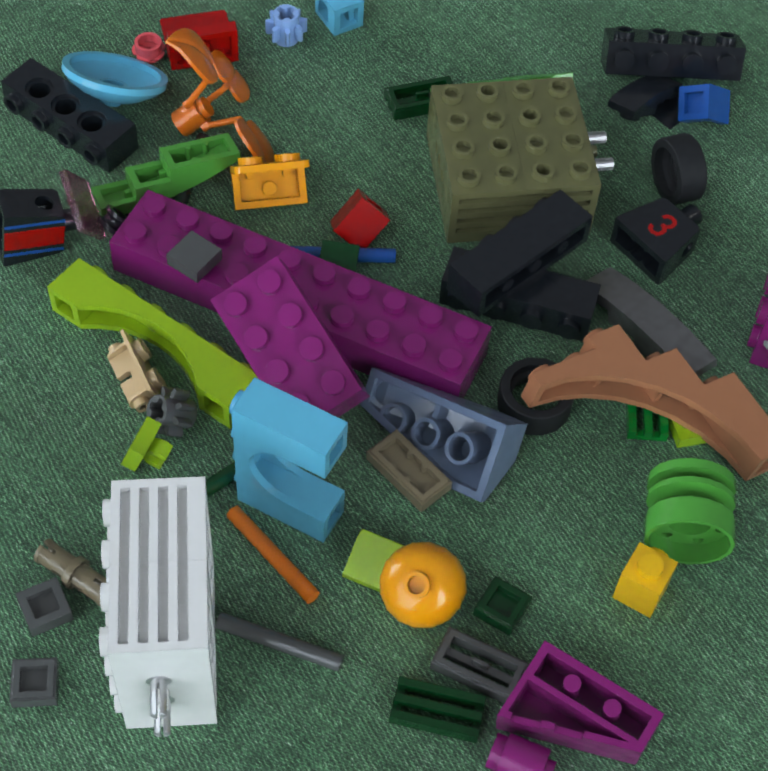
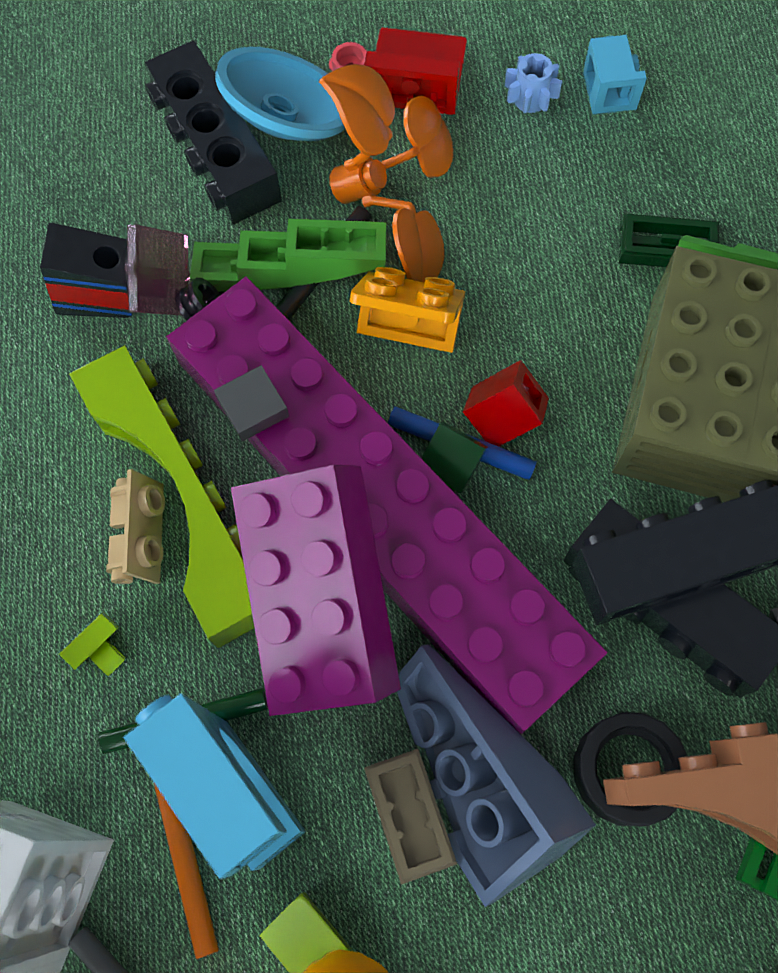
camera: 30 degrees right, 15 degrees up
dark grey gear [146,386,197,437] -> none

